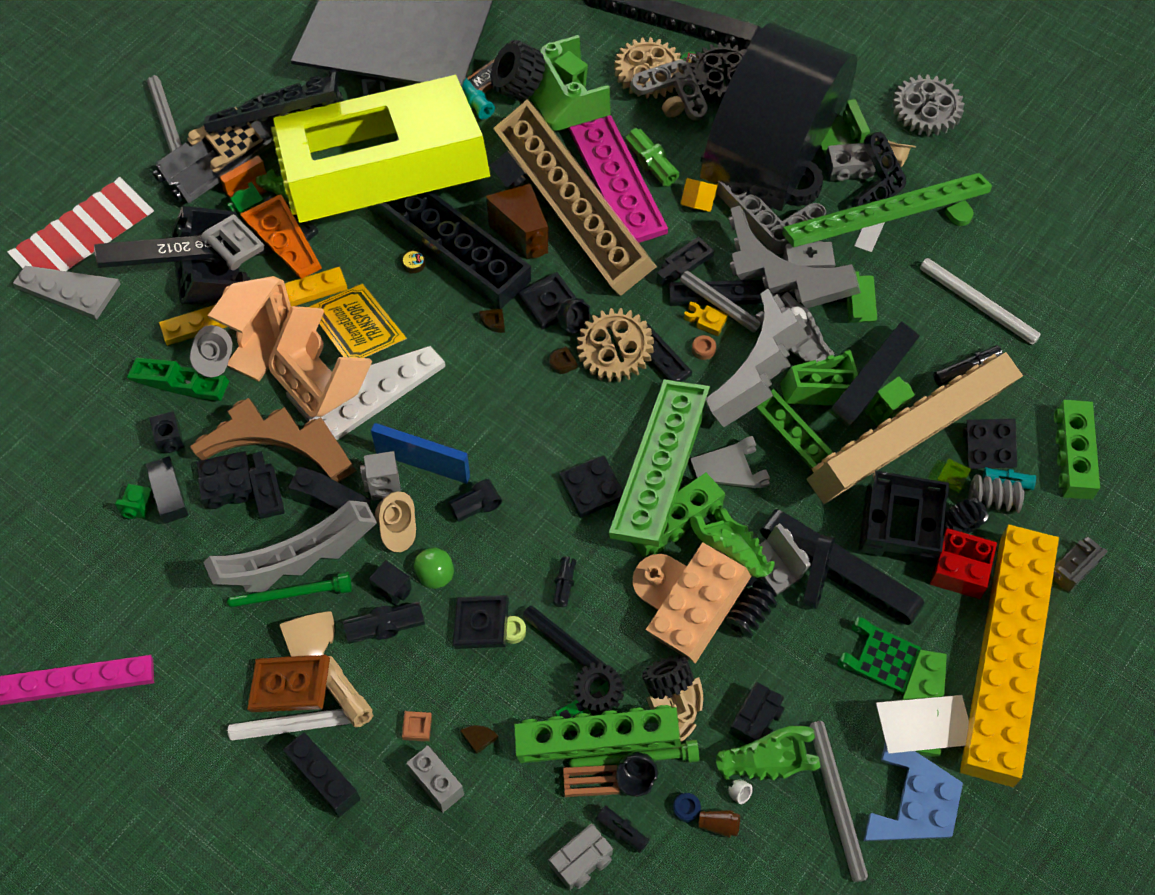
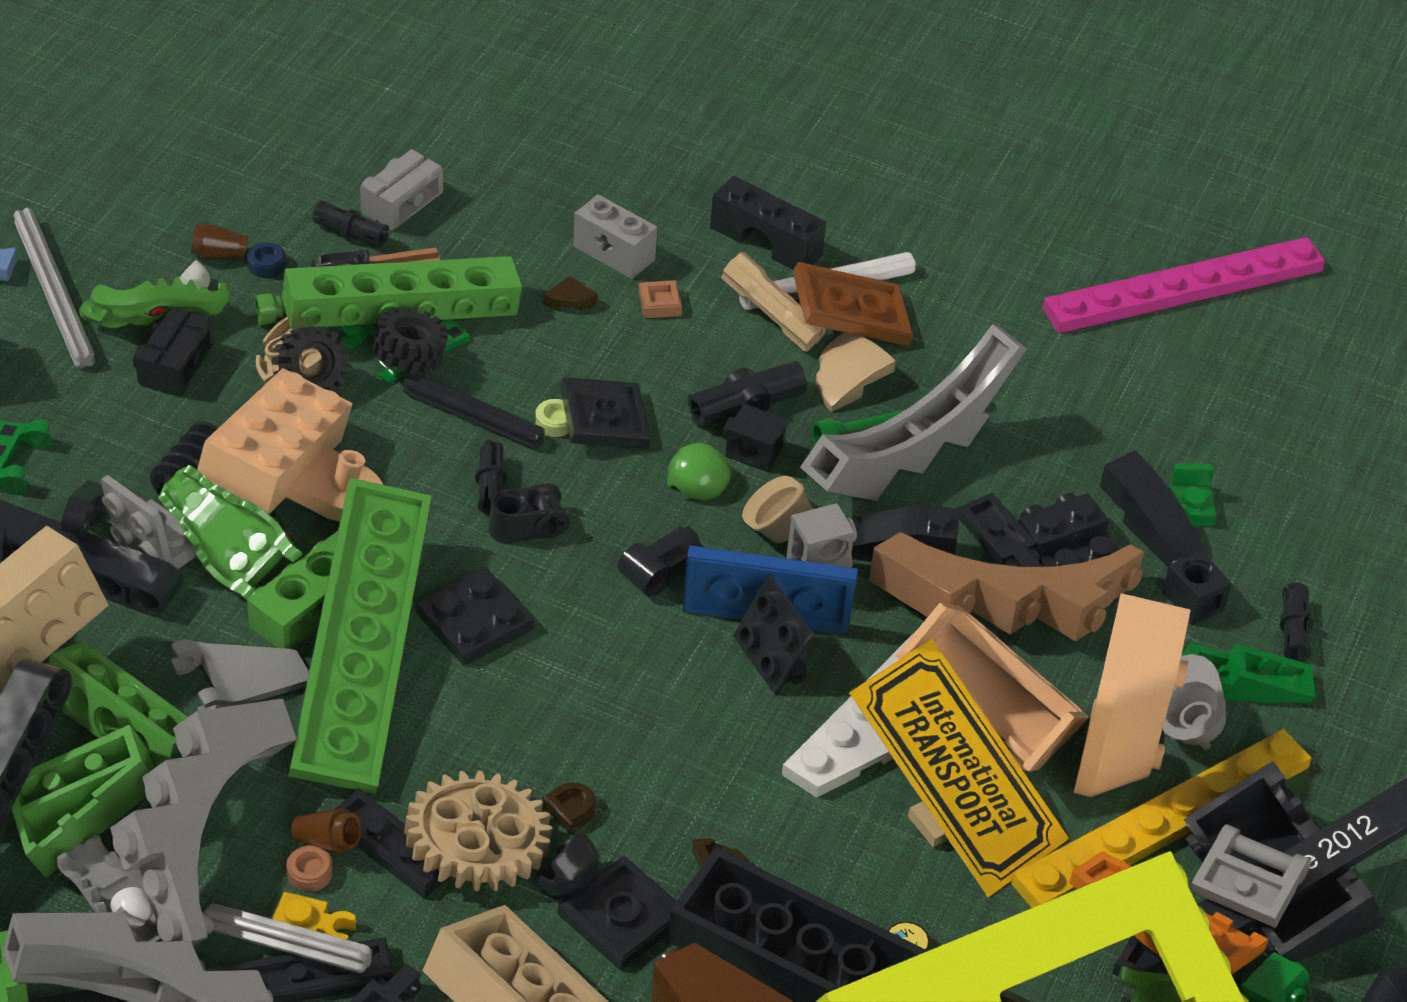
camera: 165 degrees right, 15 degrees down
none -> reddish brown cone [292,808,362,853]
none -> black piece [489,483,571,544]
none -> black hinge [733,574,813,695]
none -> black pin [1280,583,1313,662]

